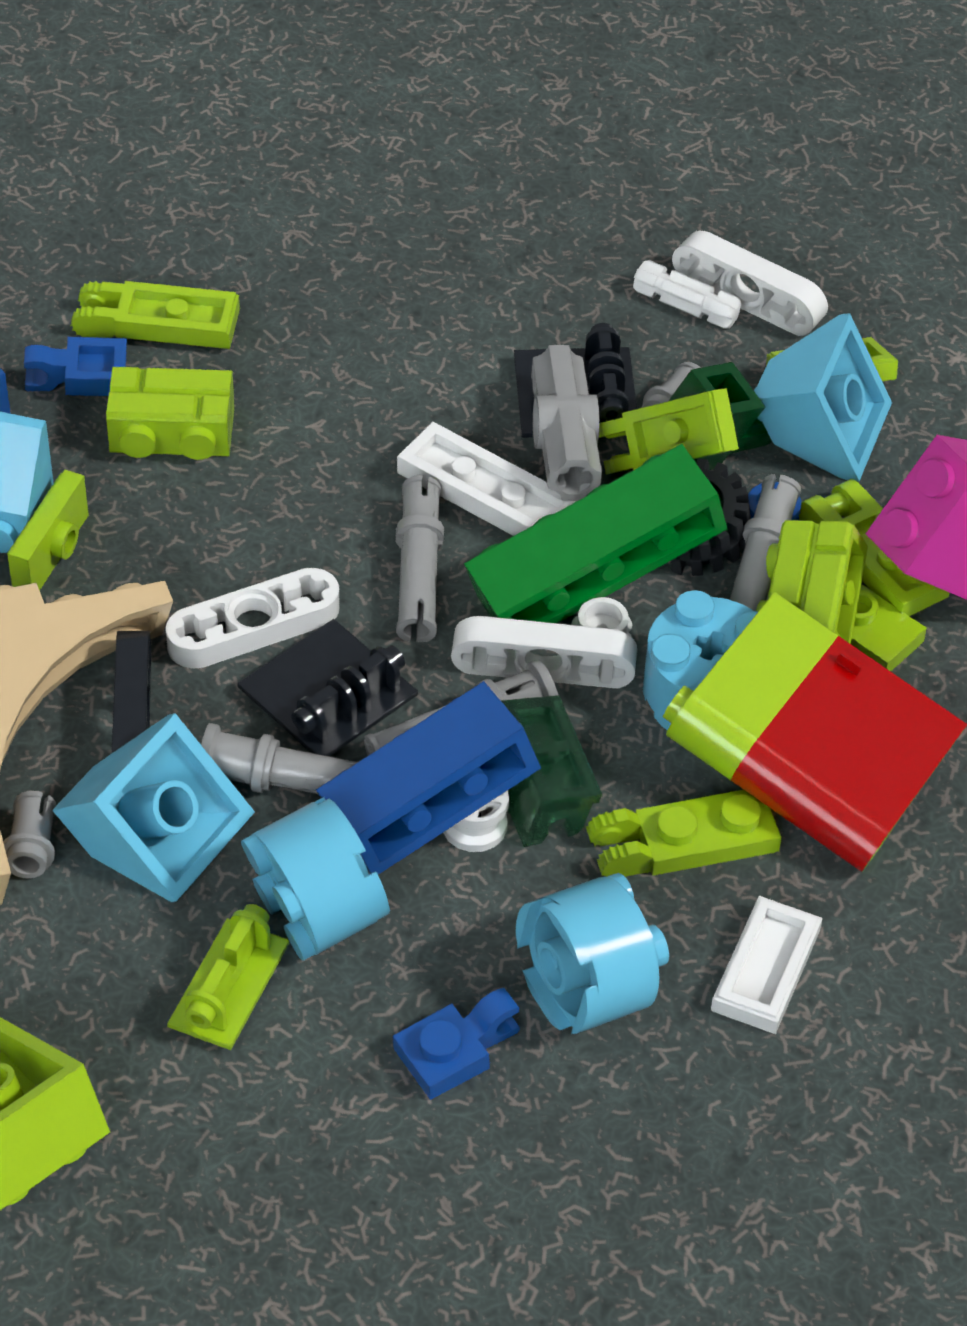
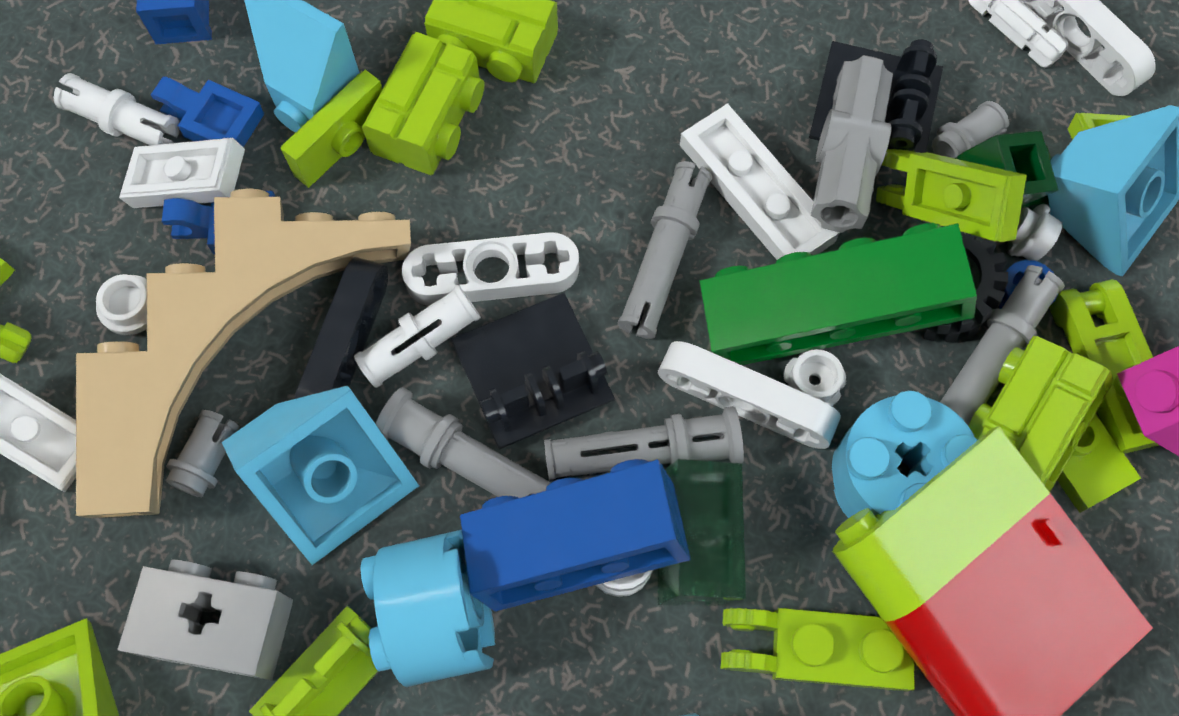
camera: 20 degrees right, 20 degrees up
none -> light grey brick [117,560,293,681]
none -> white pin [354,285,481,388]
none -> lime brick [362,32,484,175]
none -> white plate [1007,204,1062,261]

